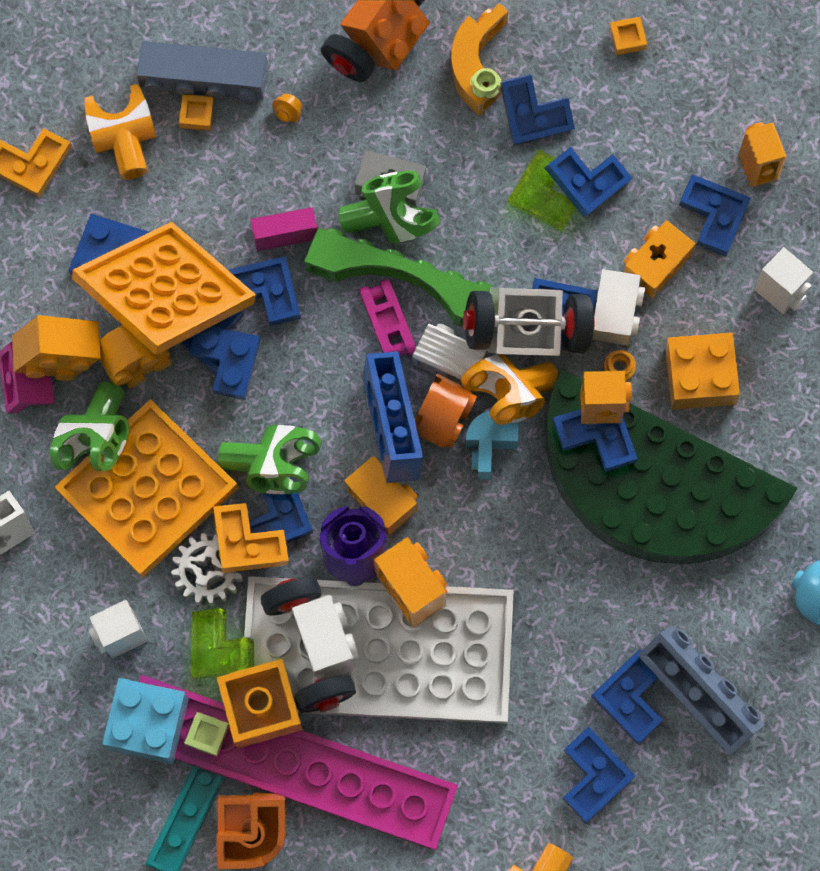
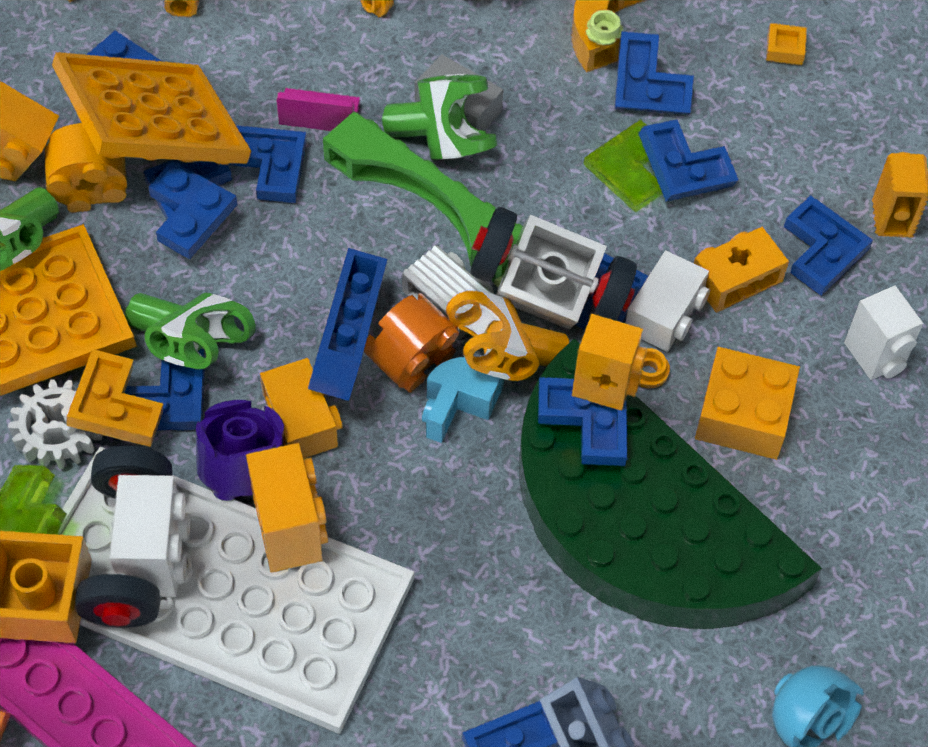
camera: 15 degrees right, 15 degrees down
dark pink plate [358,278,416,356] -> none

